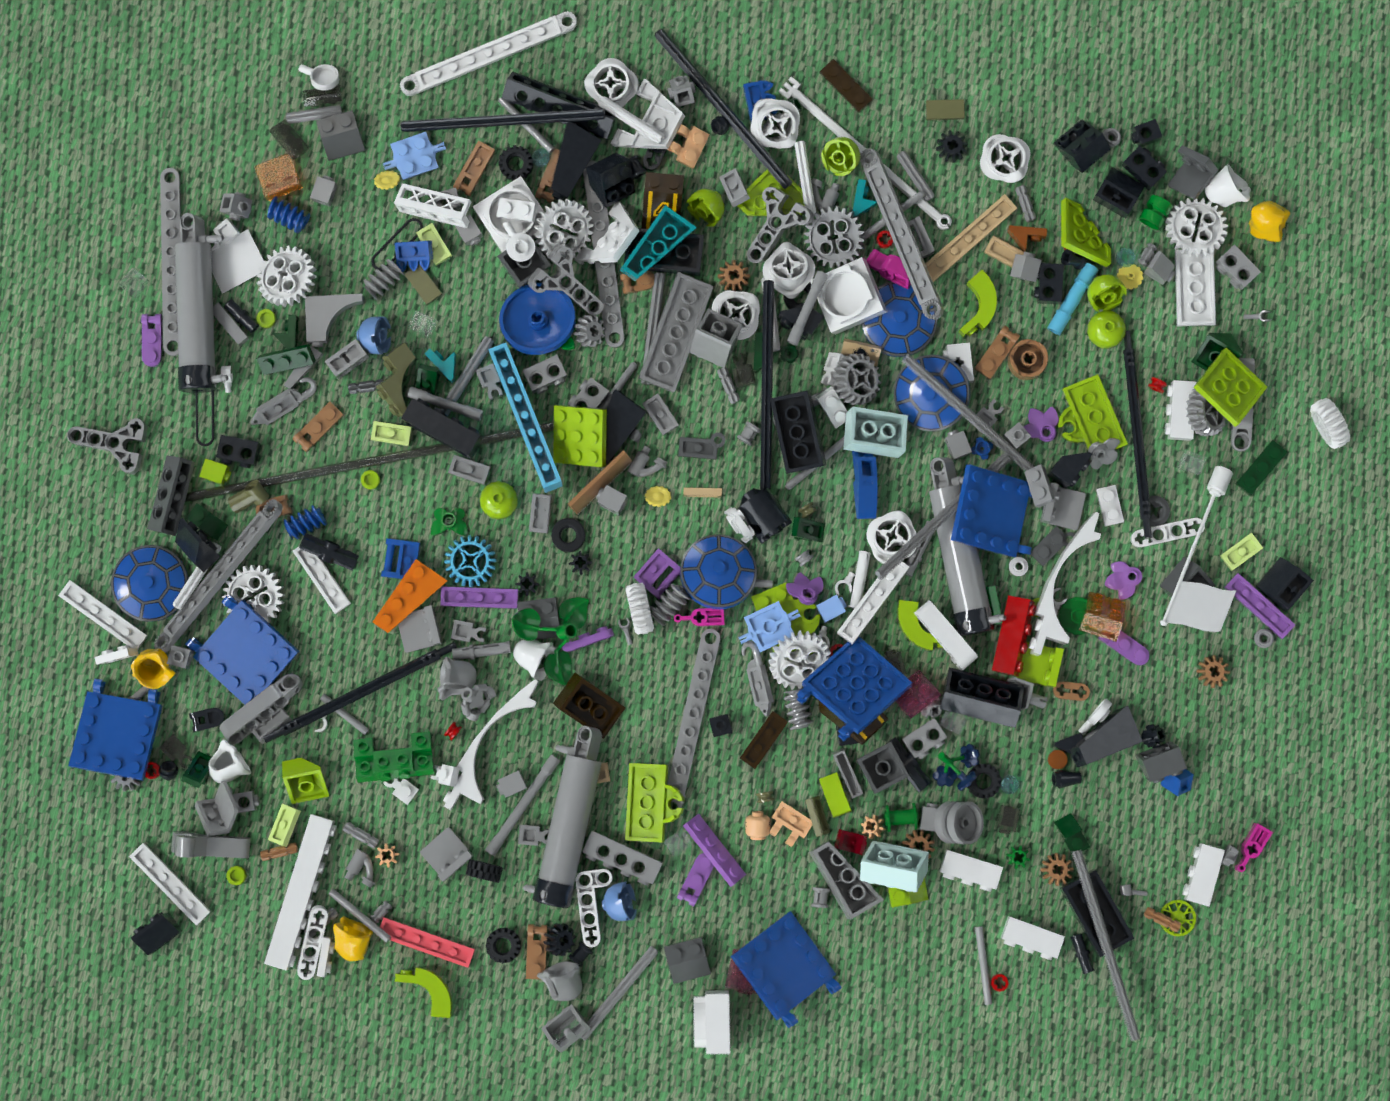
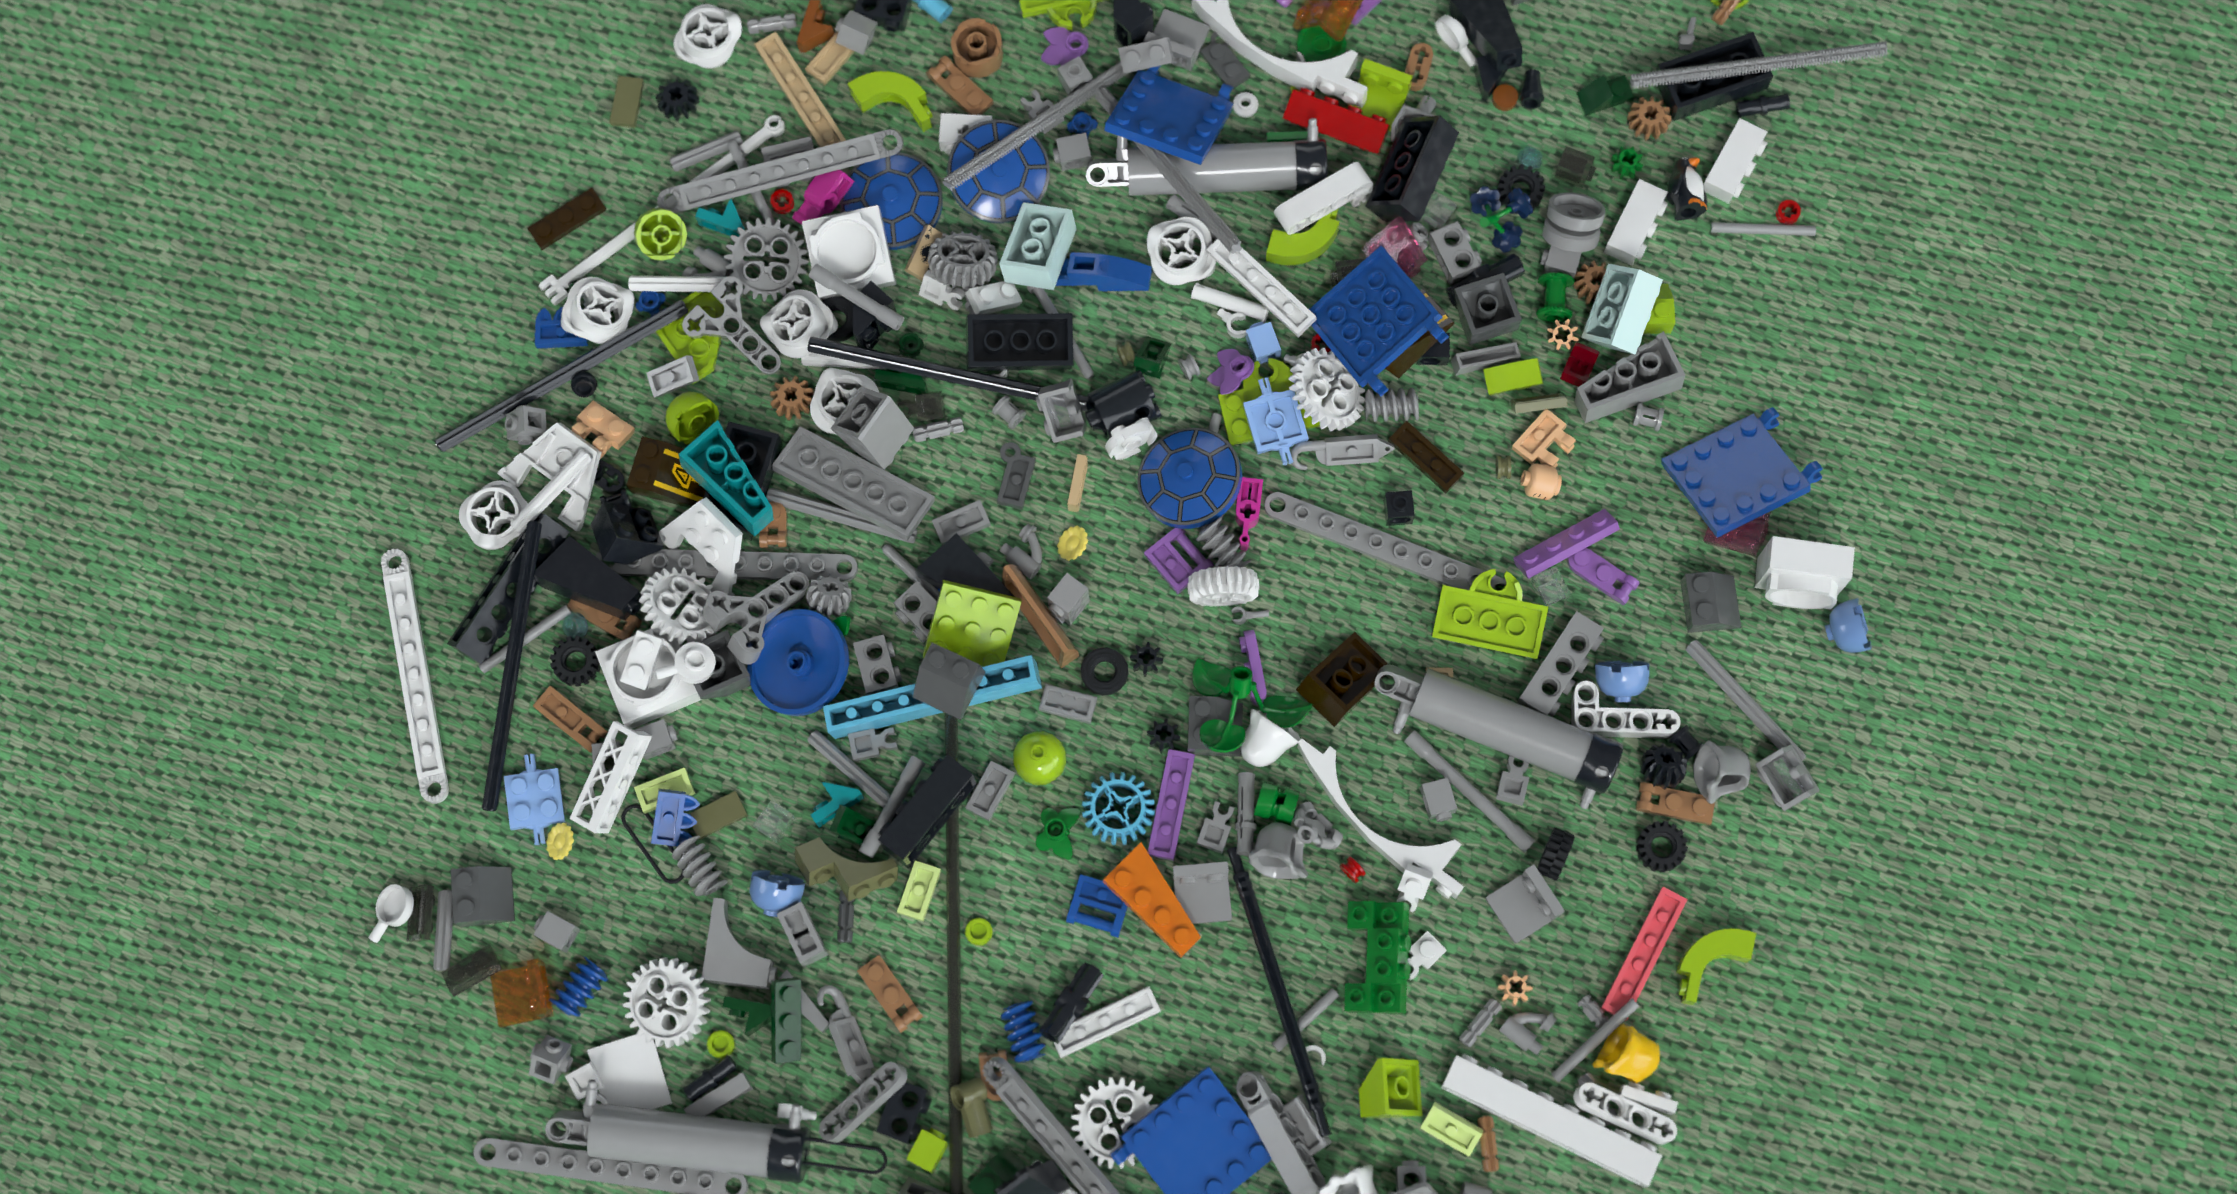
camera: 80 degrees left, 10 degrees down
none -> blue plate [636,291,666,316]
none -> light grey beam [819,1062,907,1143]
none -> dark grey slope [913,643,986,720]
none -> light grey window [1036,378,1087,443]
none -> green wheel [1254,781,1300,826]
none -> black animal [1666,157,1708,221]
none -> medium blue cylinder [1825,598,1872,653]

